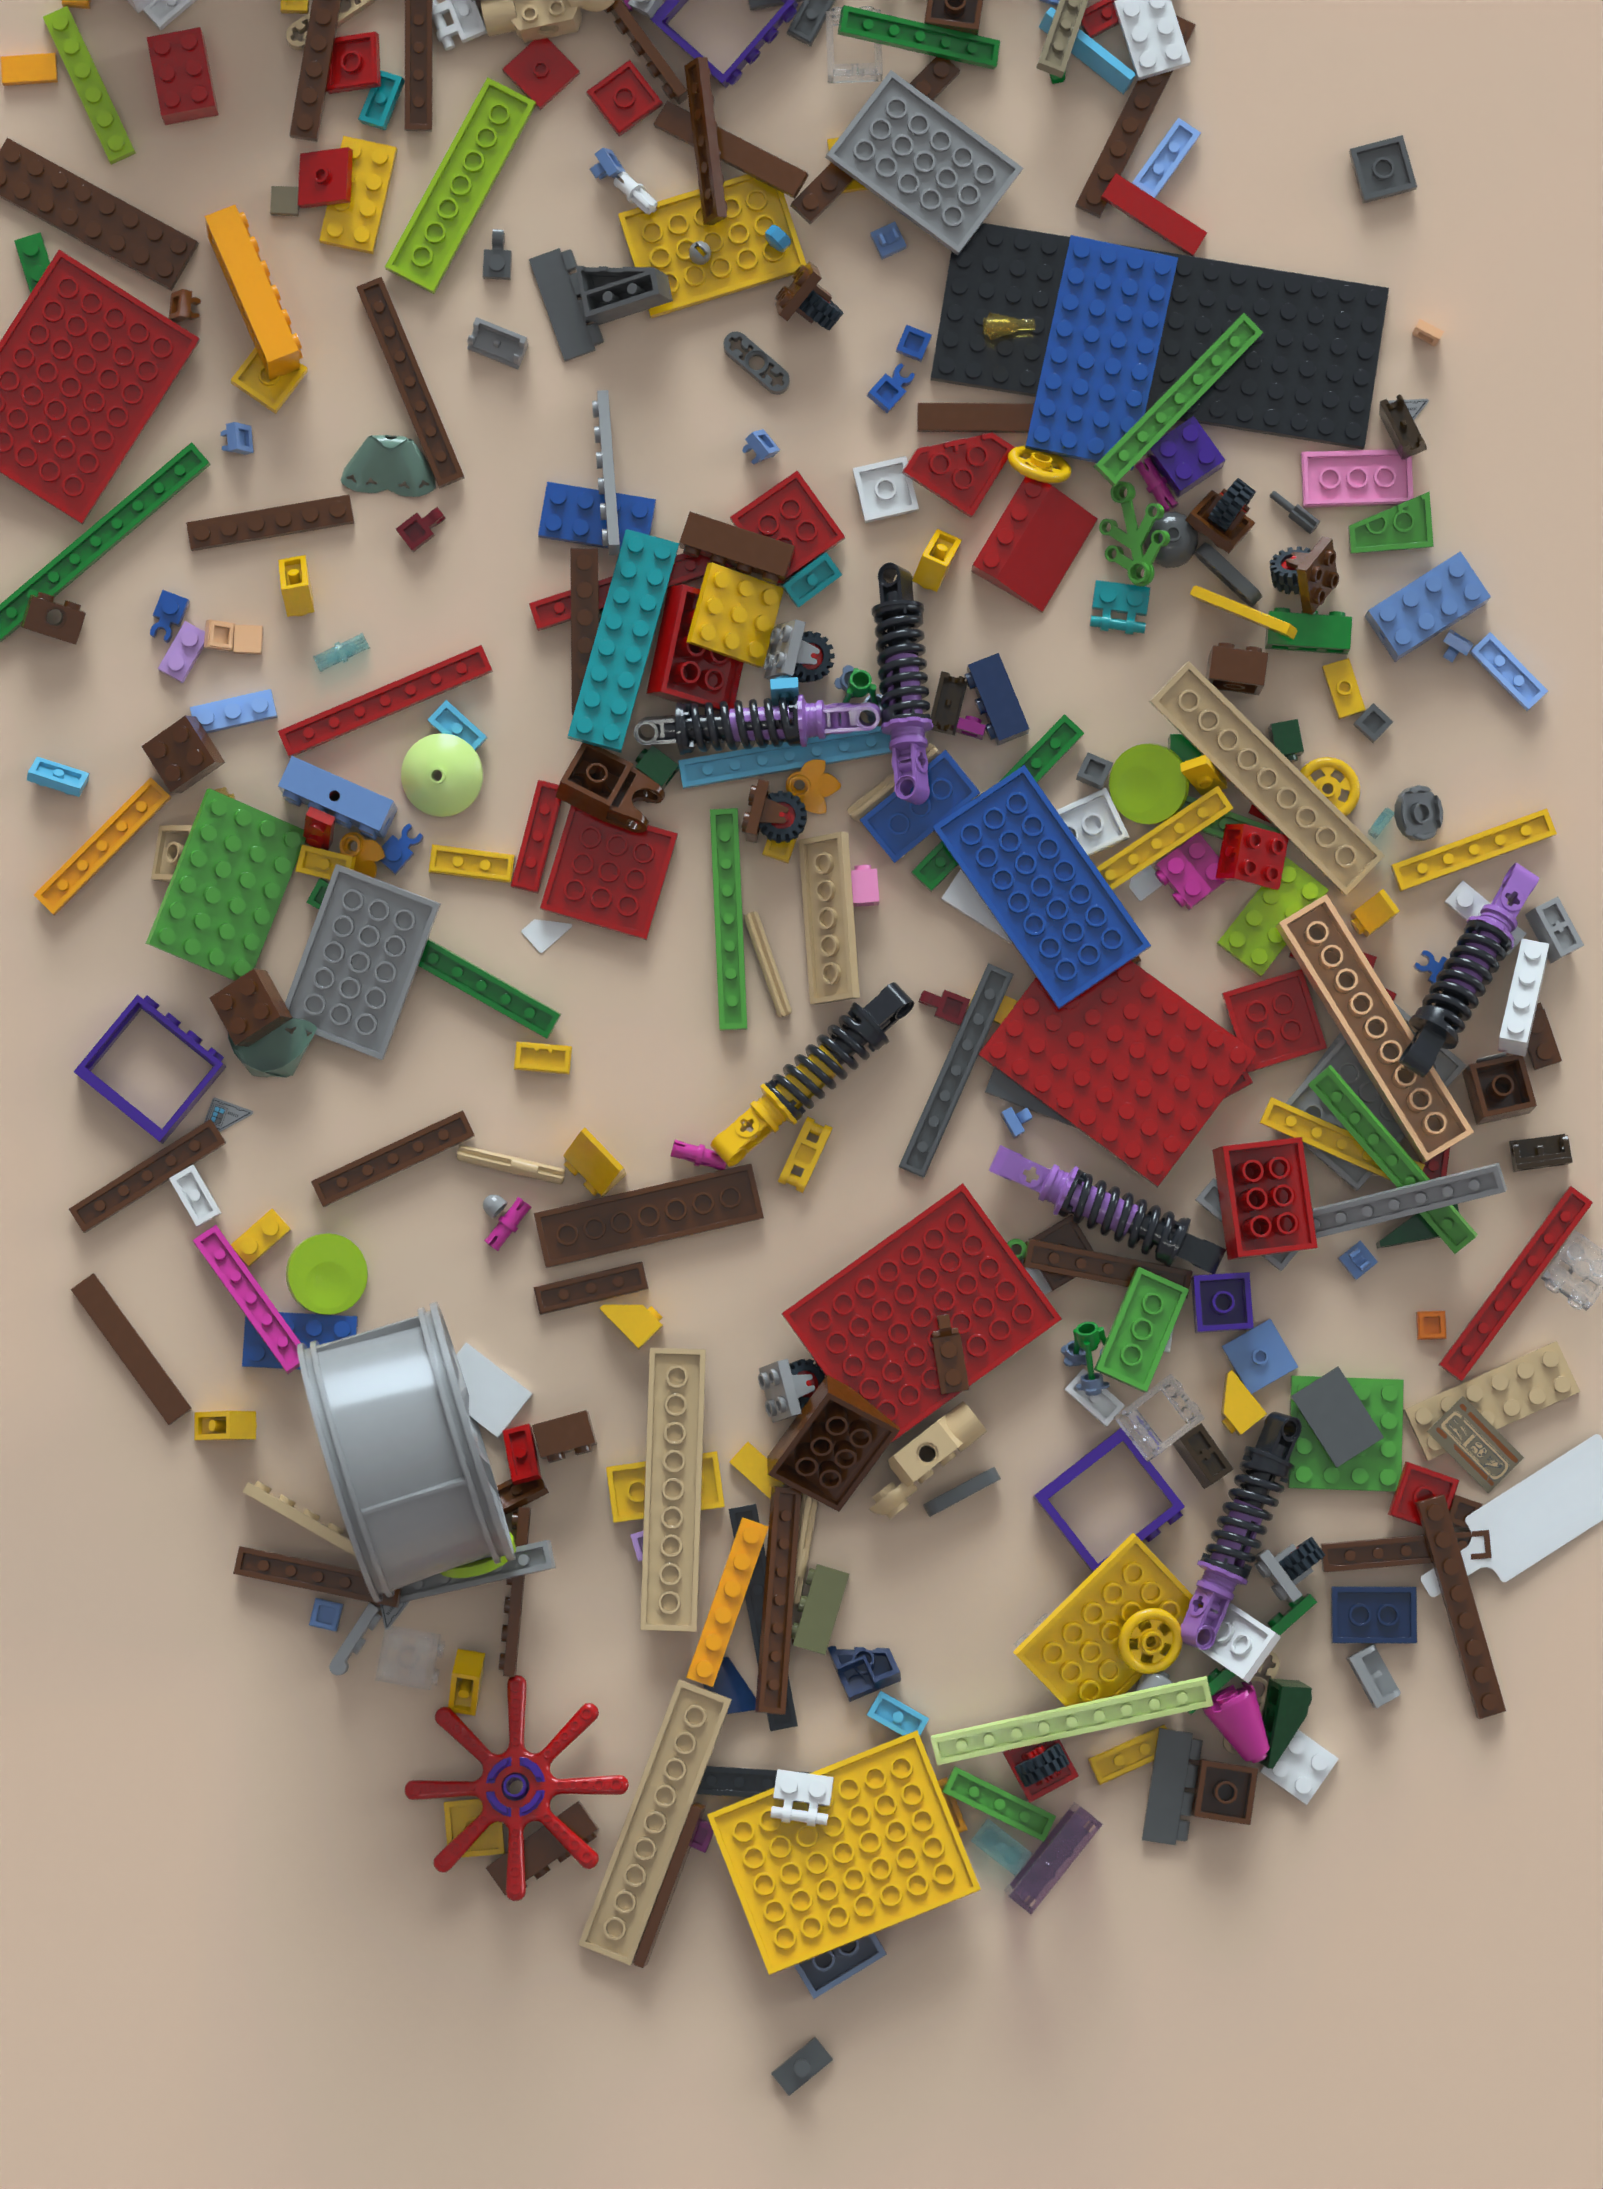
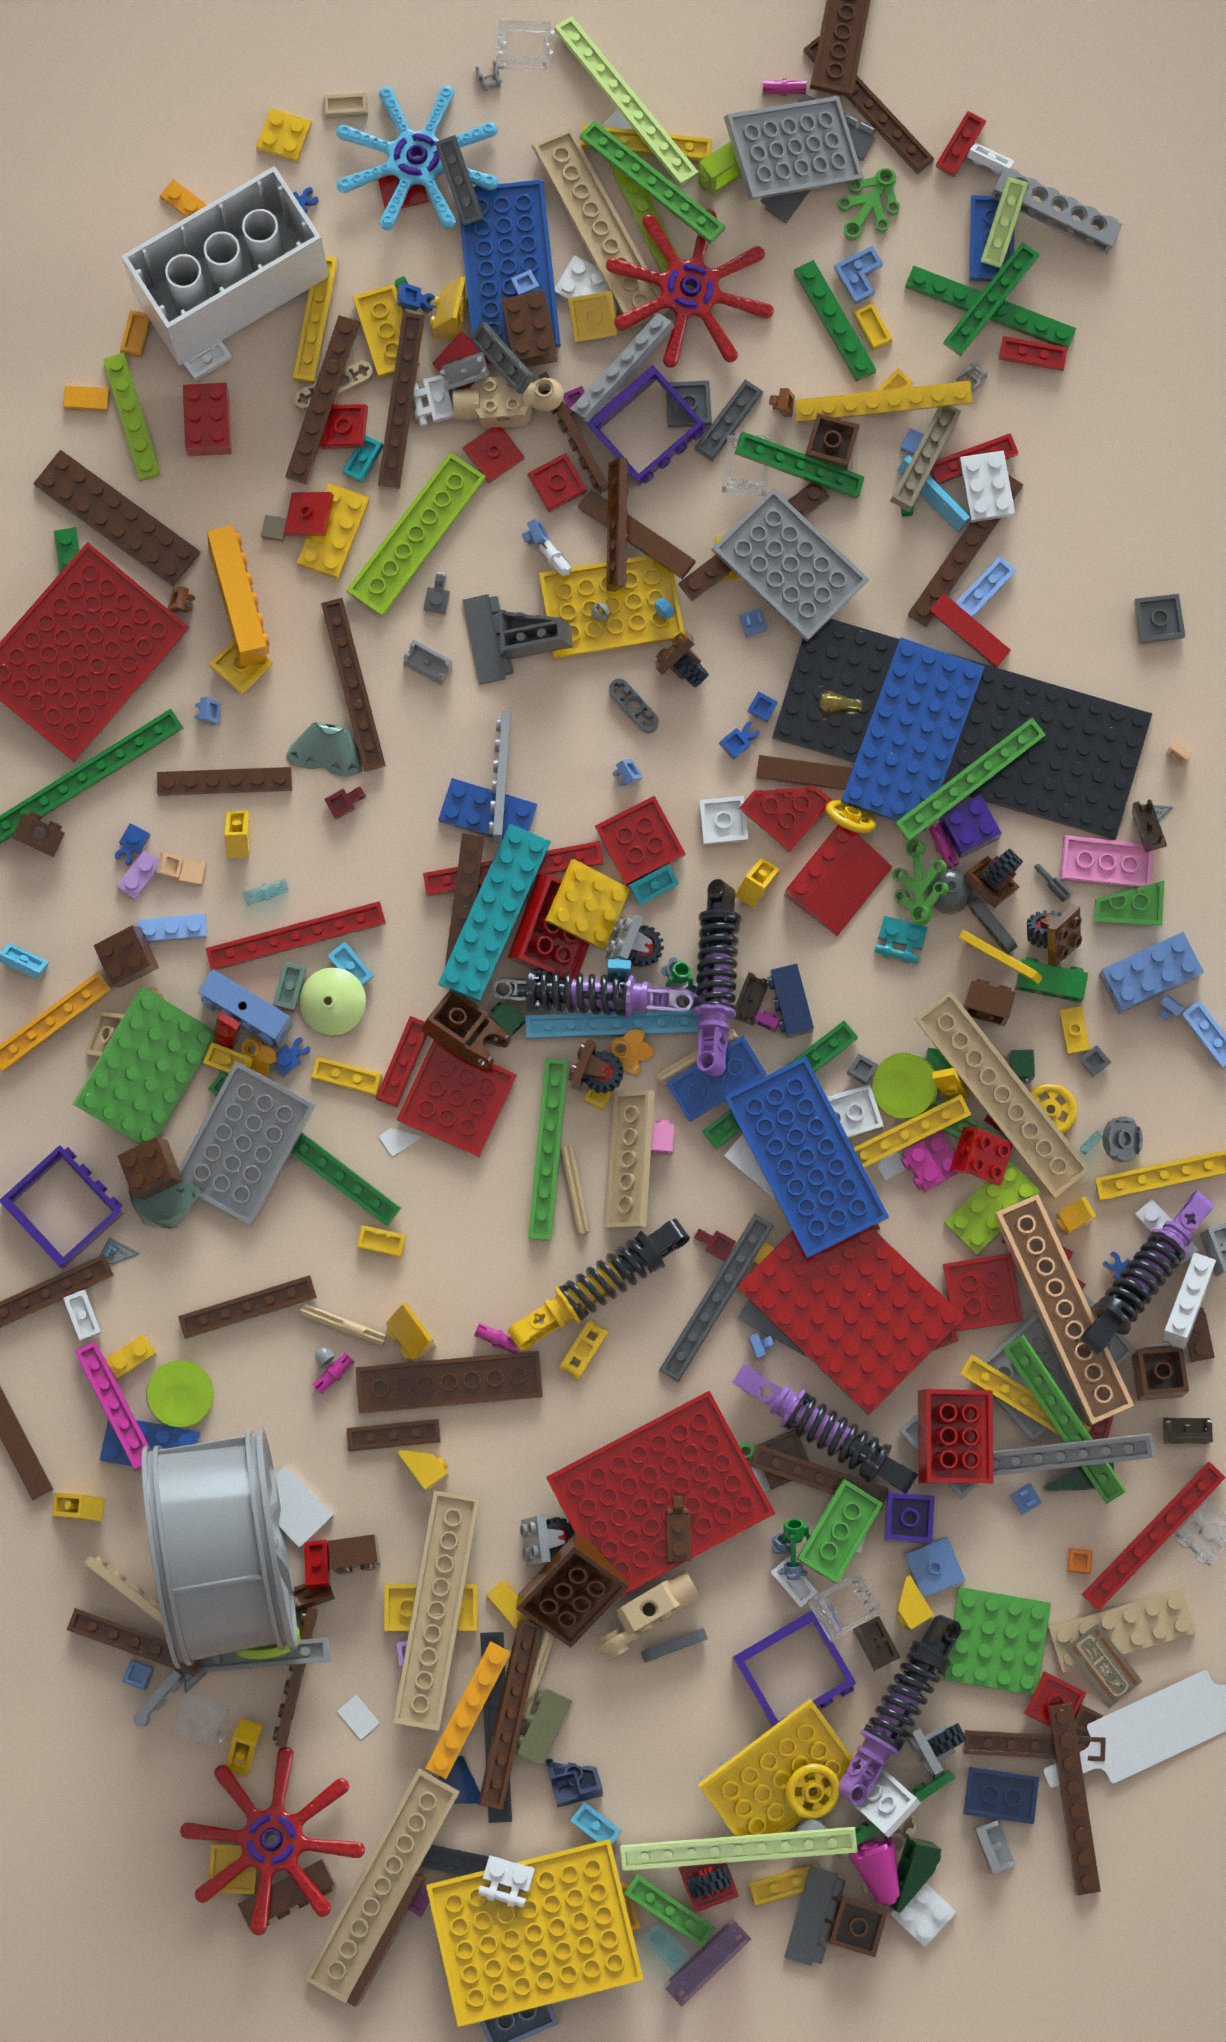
camera: 10 degrees right, 5 degrees down
reddish brown brick [679,512,795,584] -> none
dark grey tile [1290,1366,1384,1468] -> none
none -> sand green plate [273,962,307,1011]
none -> white sticker [337,1694,380,1740]

